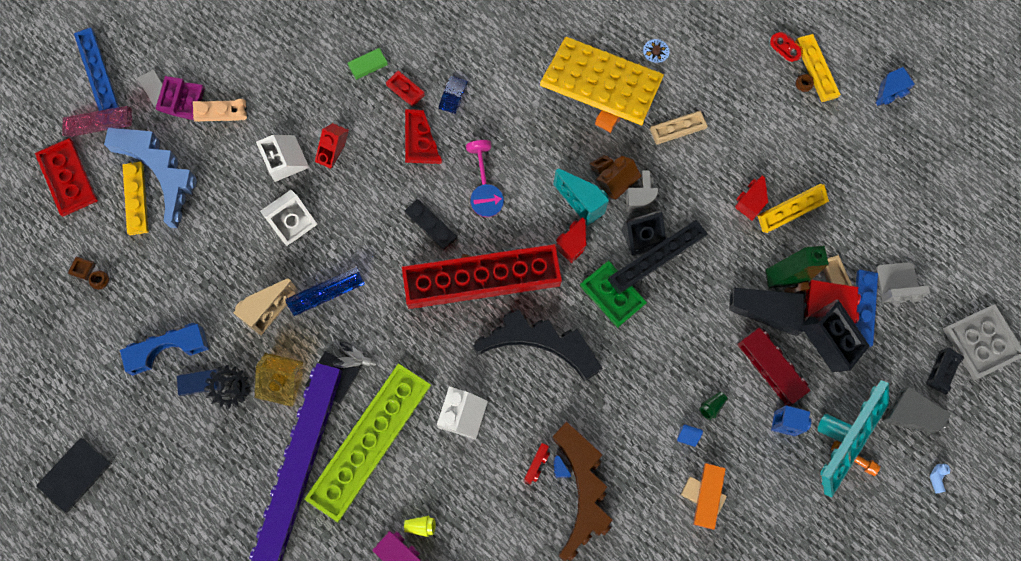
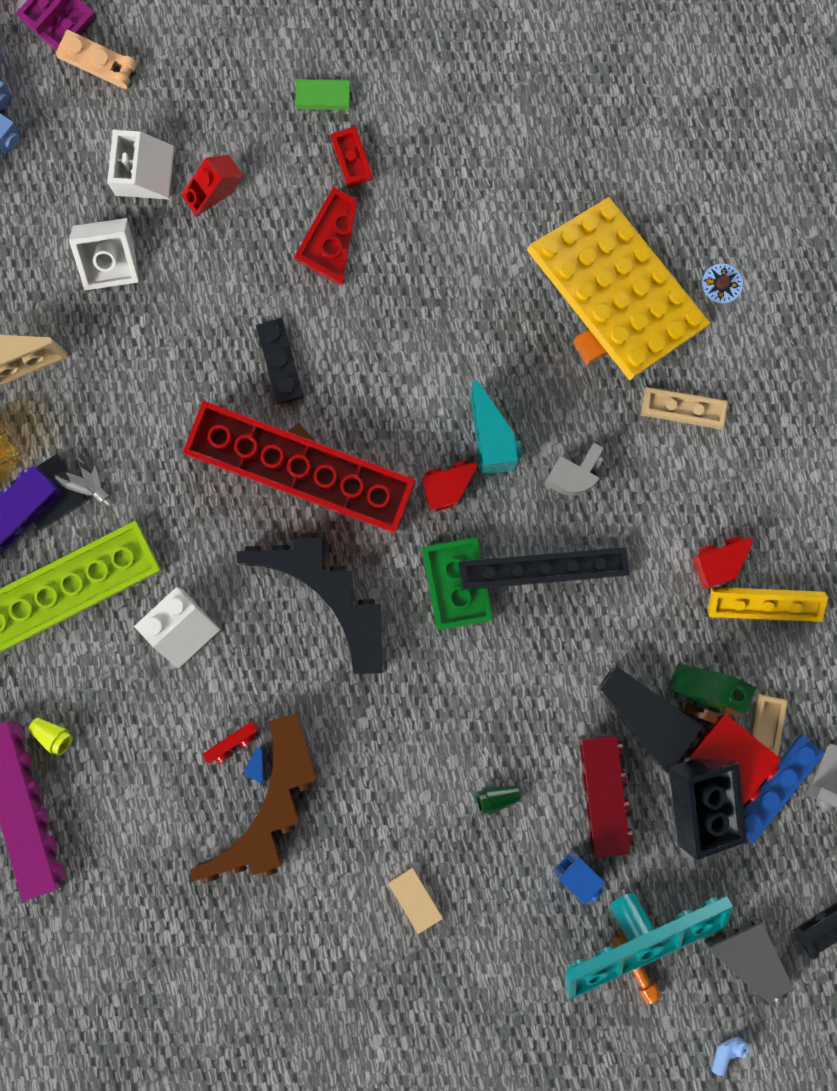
camera: 35 degrees right, 10 degrees up
clear blue plate [285,267,365,316] -> none
clear blue slope [438,76,468,114] -> none
piece [466,140,504,217] -> none
reddish brown plate [589,155,614,175] -> none
reddish brown brick [596,156,641,200] -> none
black slope [622,210,666,255] -> none
blue slope [677,424,703,447] -> none
orange tile [693,463,726,530] -> none

